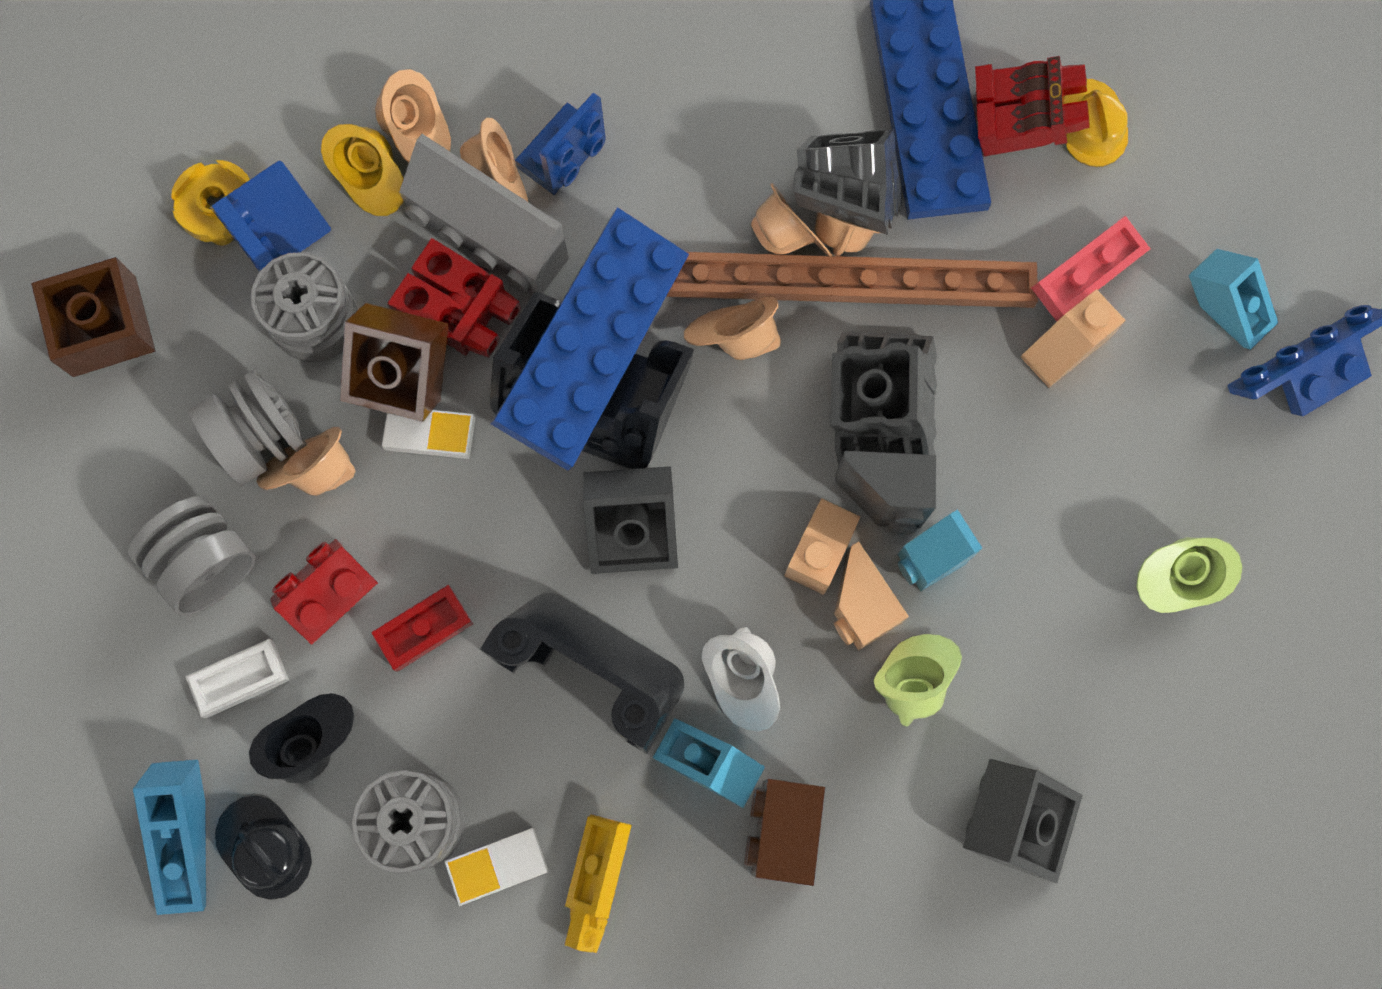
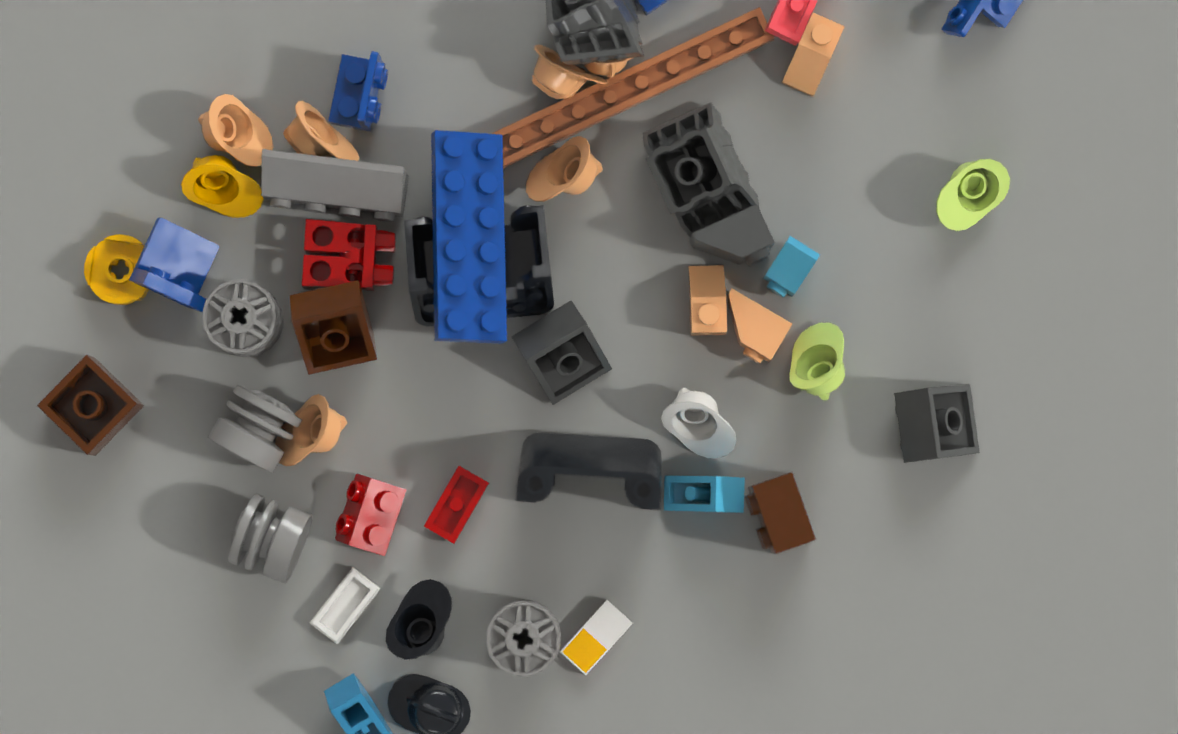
camera: 25 degrees left, 10 degrees up
tile [382,410,476,459] -> none
yellow hinge [564,814,632,953] -> none

